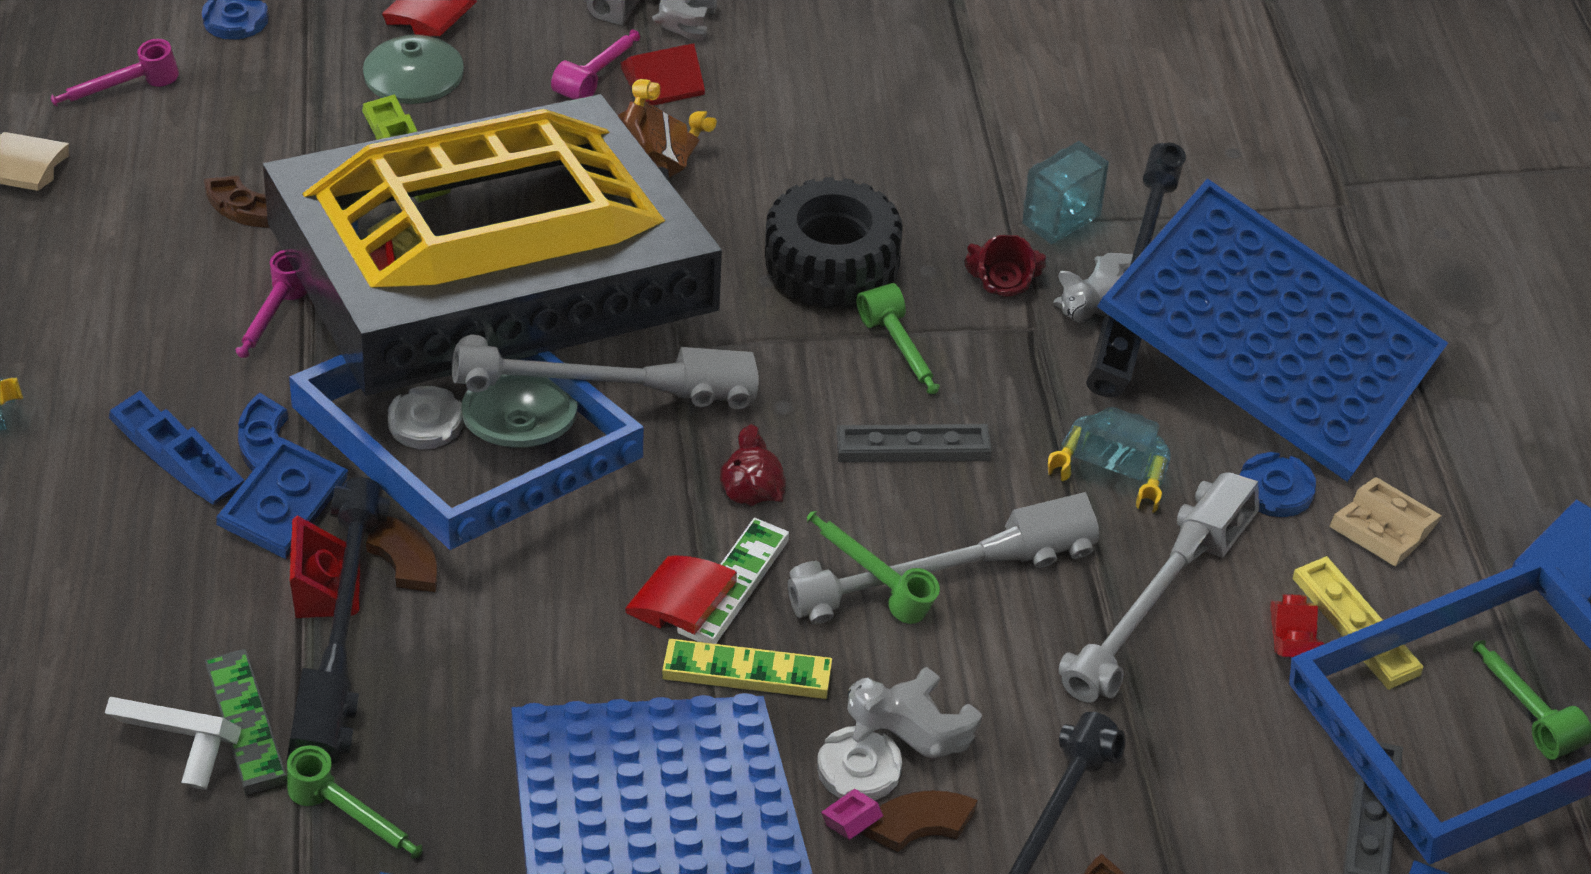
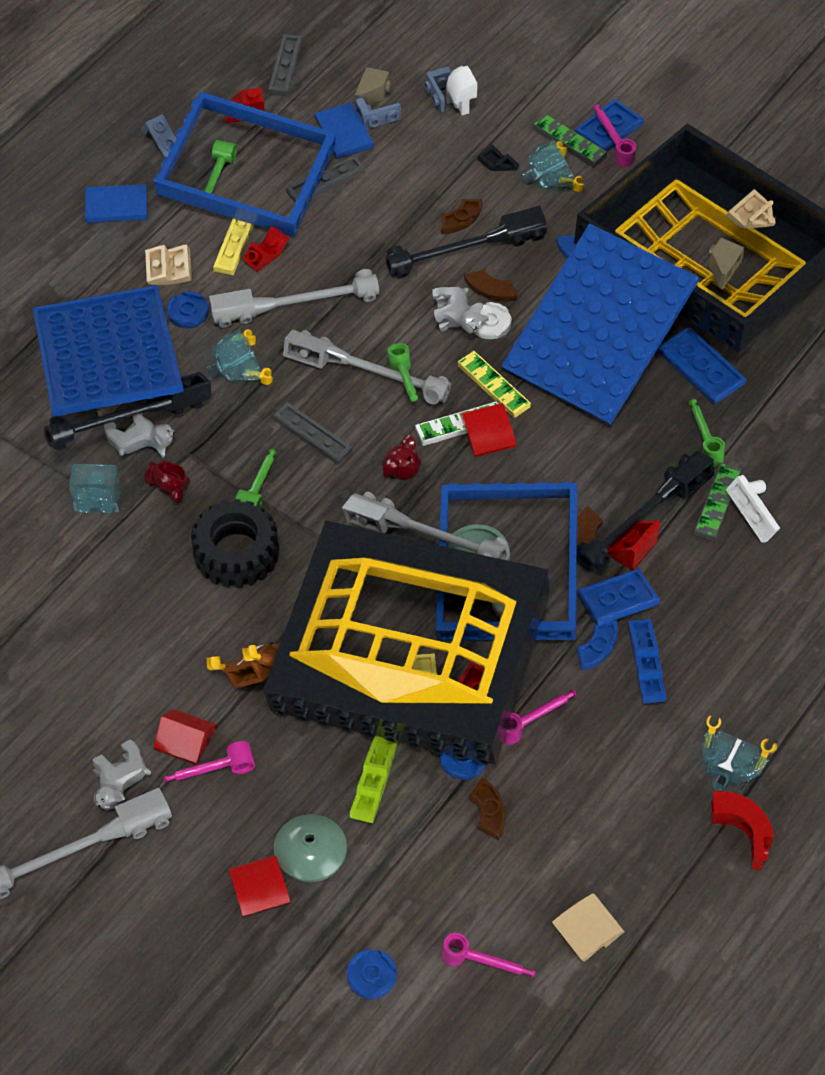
camera: 135 degrees left, 10 degrees up
dark pink tile [821,788,883,840] -> none

